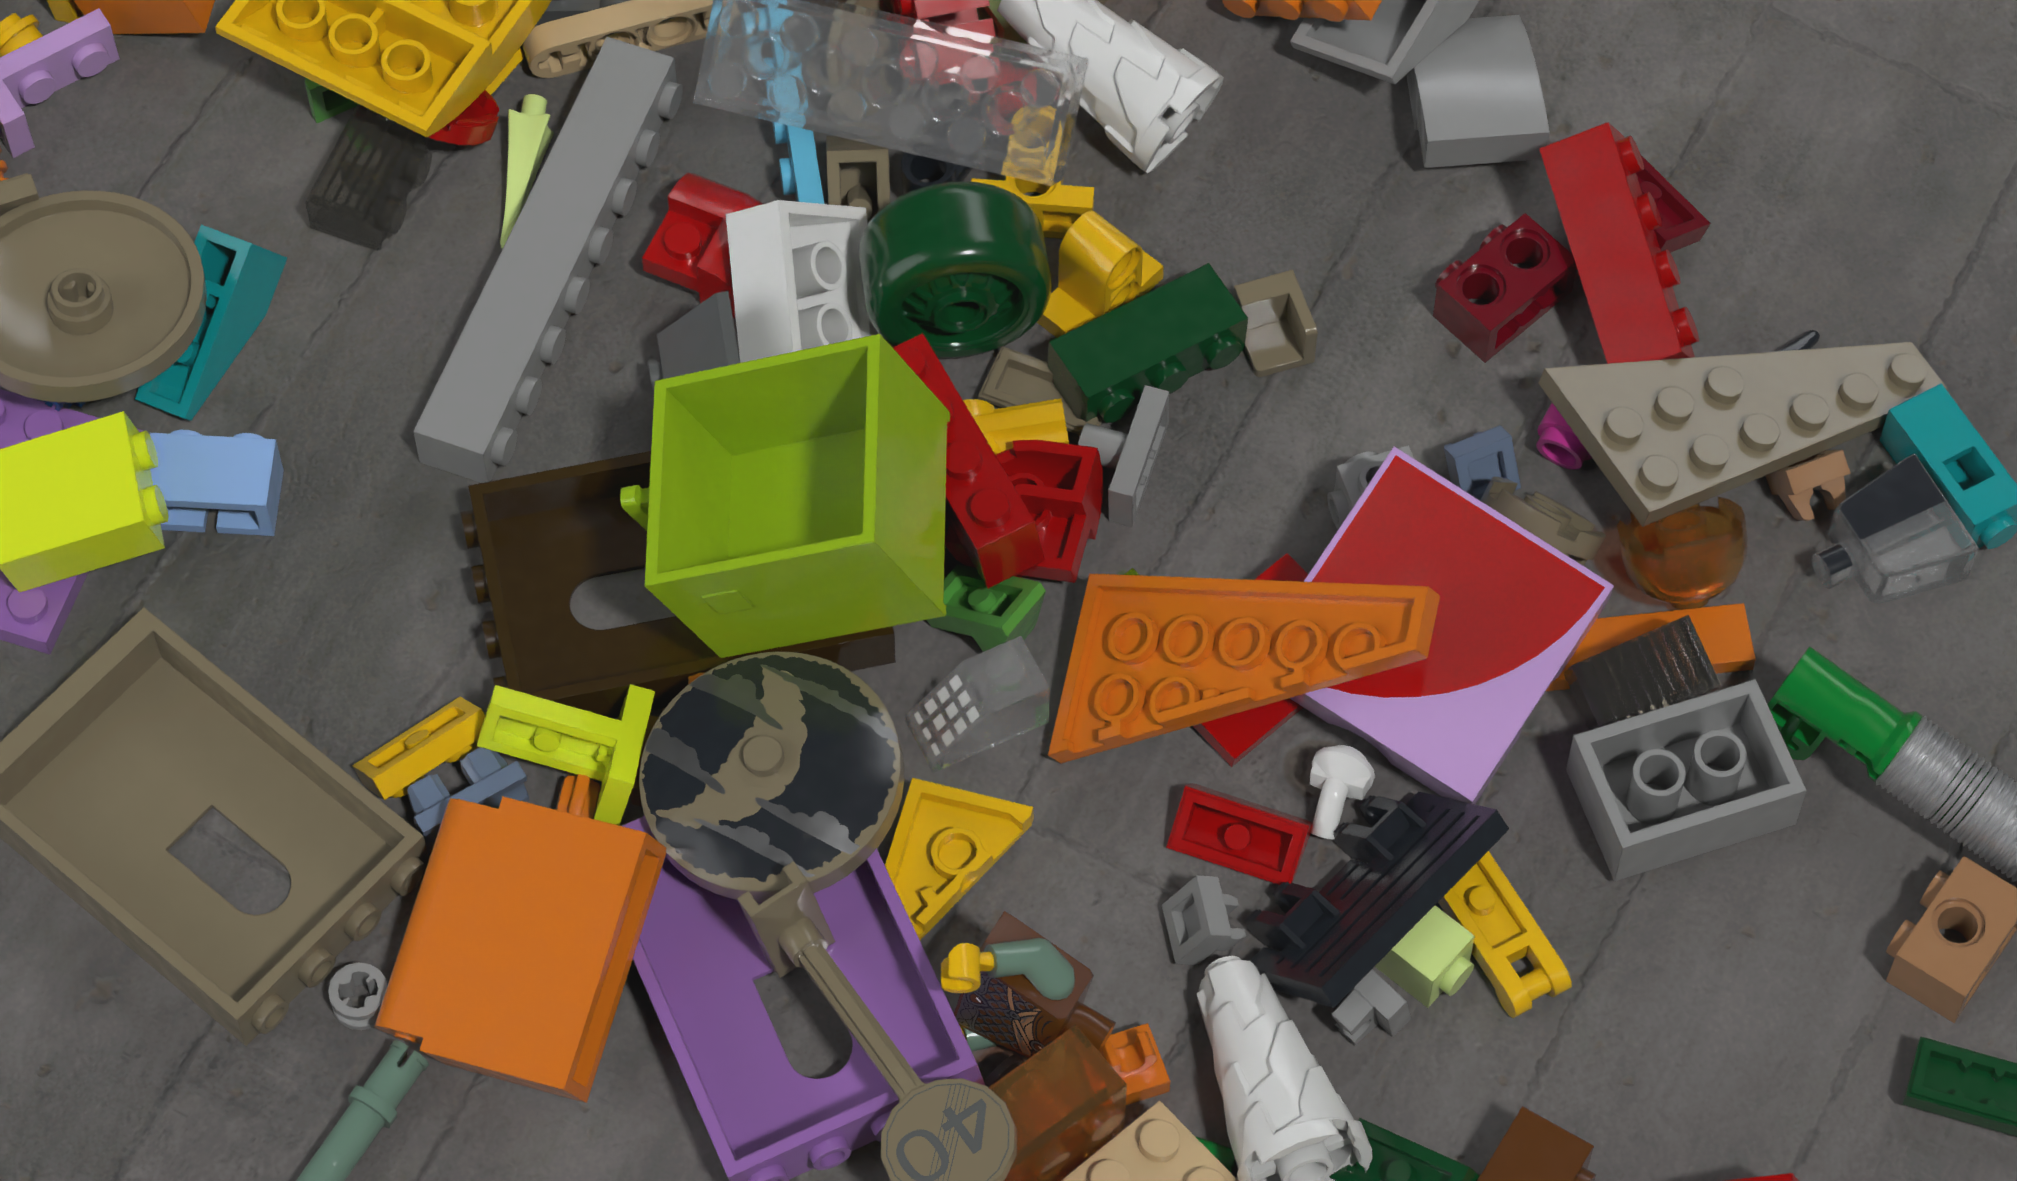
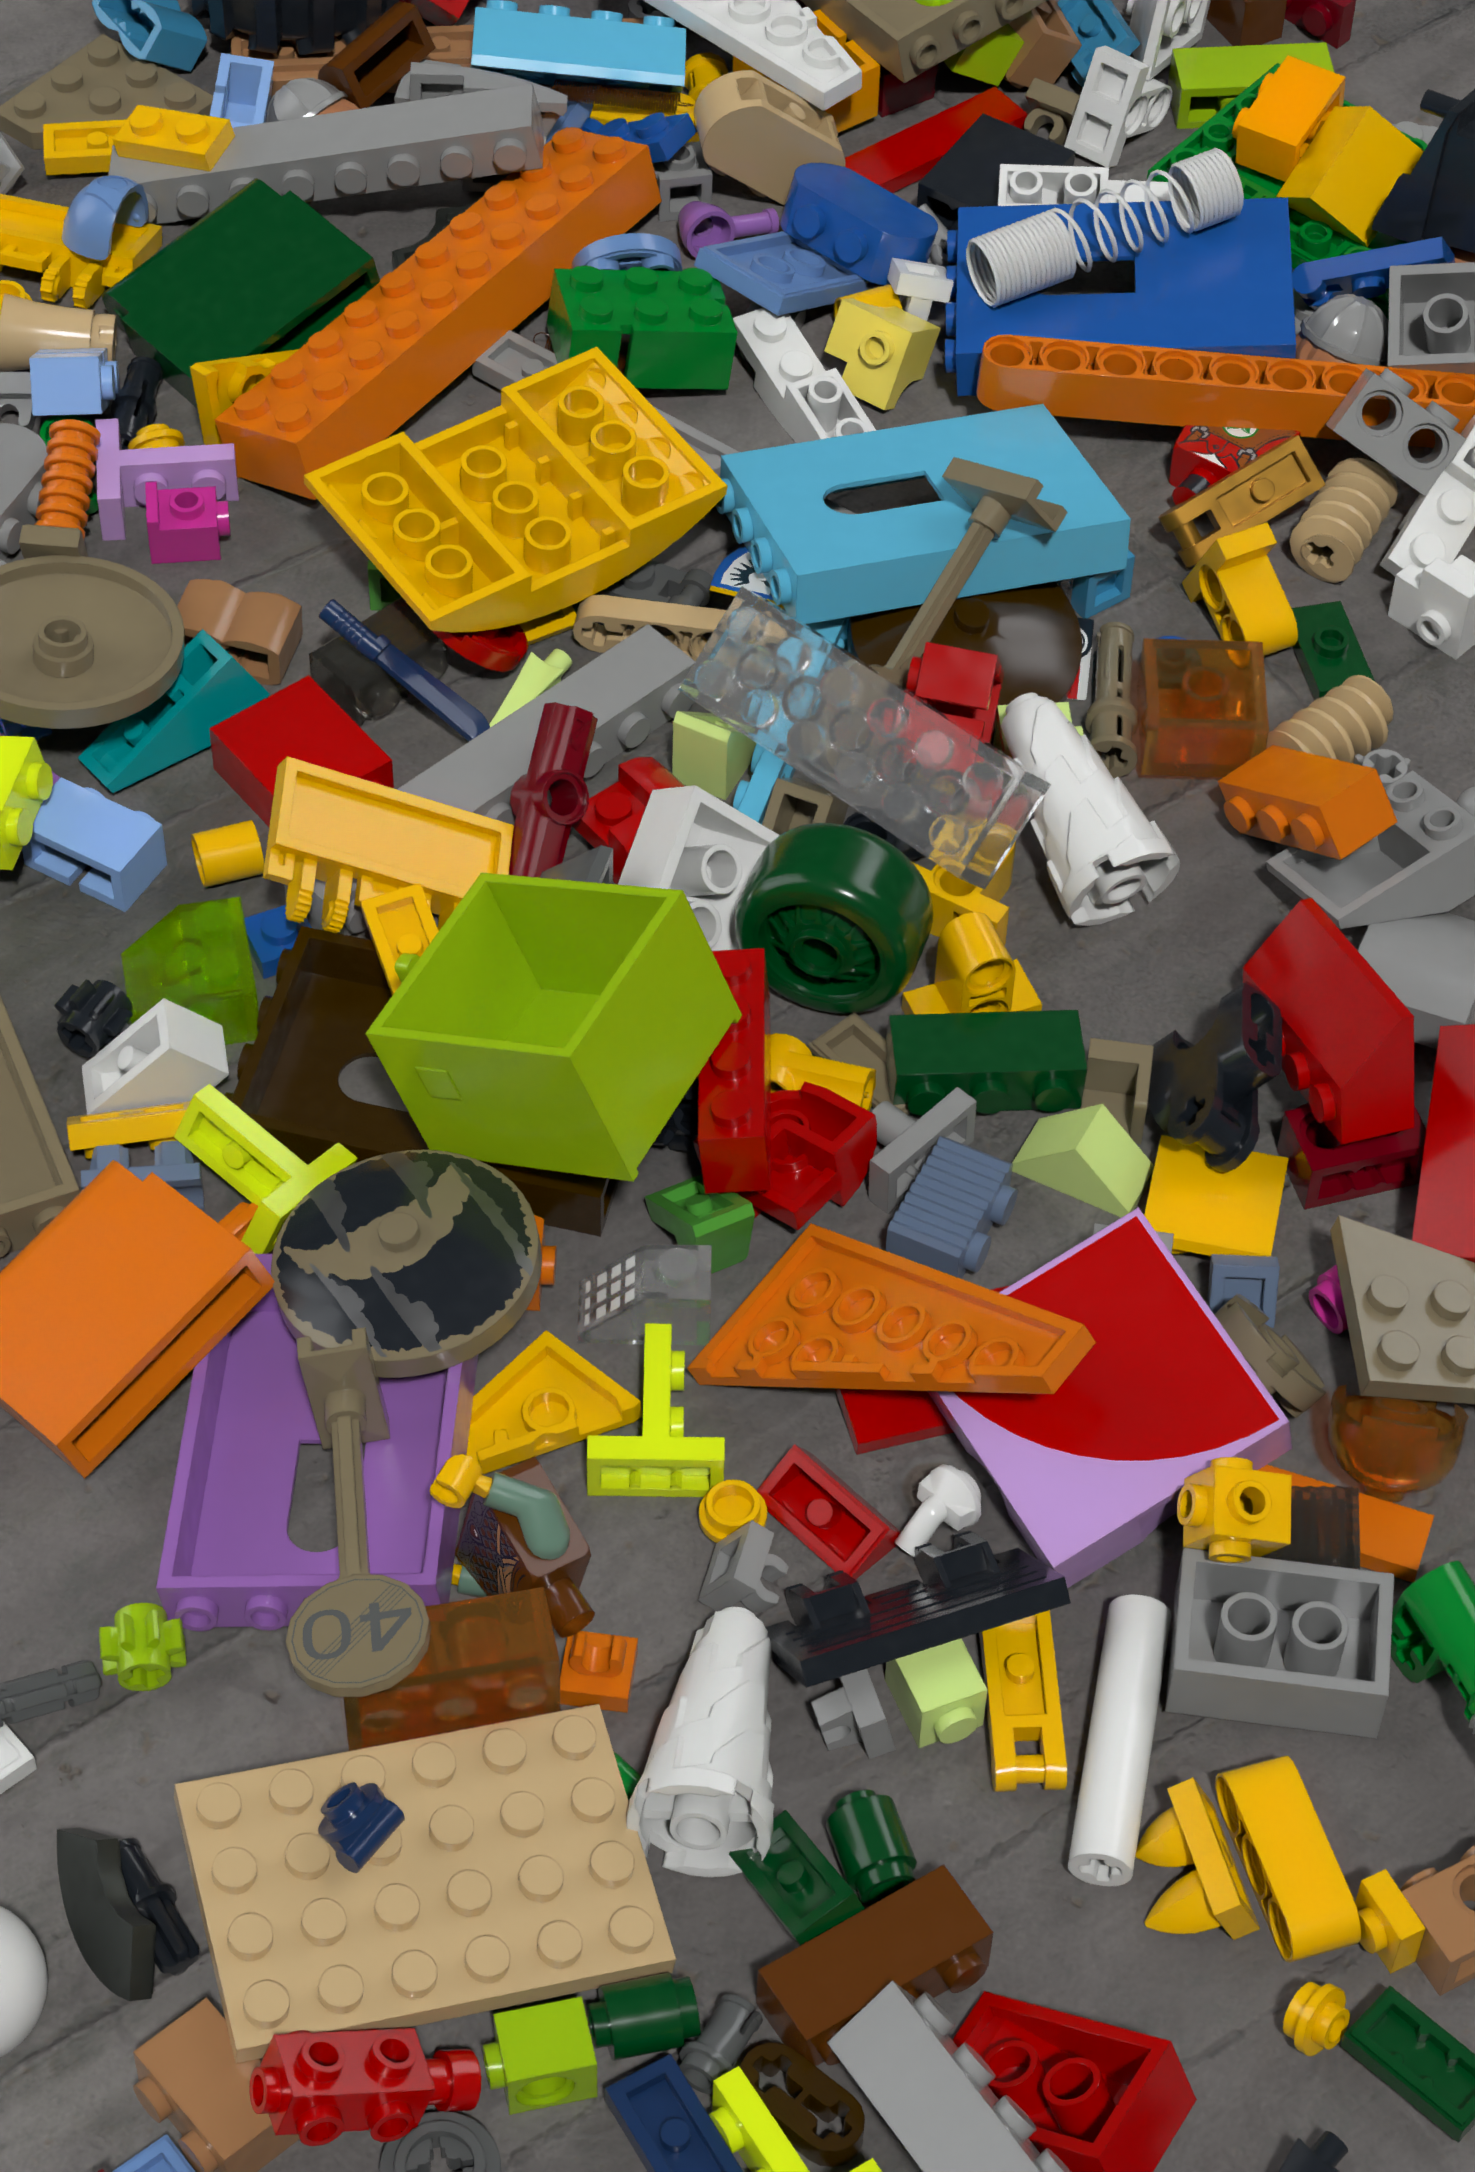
camera: 25 degrees right, 10 degrees down
none -> black gear [54,979,133,1058]
none -> white slope [82,998,229,1114]
none -> clear neon green slope [121,897,259,1045]
none -> dark pink brick [145,481,231,564]
none -> medium nougat brick [177,579,303,685]
none -> yellow beam [191,820,265,888]
none -> red brick [209,675,394,827]
none -> blue plate [240,905,312,979]
none -> yellow hinge [263,756,514,934]
none -> dark blue piece [319,599,490,742]
none -> yellow plate [360,882,439,996]
none -> dark red piece [509,702,598,878]
none -> neon yellow bracket [587,1323,725,1497]
none -> yellowish green slope [672,711,767,800]
none -> yellow plate [699,1479,767,1543]
none -> dark green brick [826,1790,917,1905]
none -> sand blue brick [886,1136,1018,1279]
none -> yellowish green slope [1012,1104,1154,1218]
none -> white piece [1068,1594,1171,1887]
none -> yellow tile [1136,1778,1260,1940]
none -> yellow slope [1144,1135,1289,1256]
none -> black piece [1148,981,1282,1172]
none -> yellow brick [1177,1457,1292,1563]
none -> yellow beam [1215,1755,1361,1963]
none -> red slope [1243,898,1414,1145]
none -> yellow plate [1283,1982,1350,2056]
none -> yellow plate [1355,1869,1426,1974]

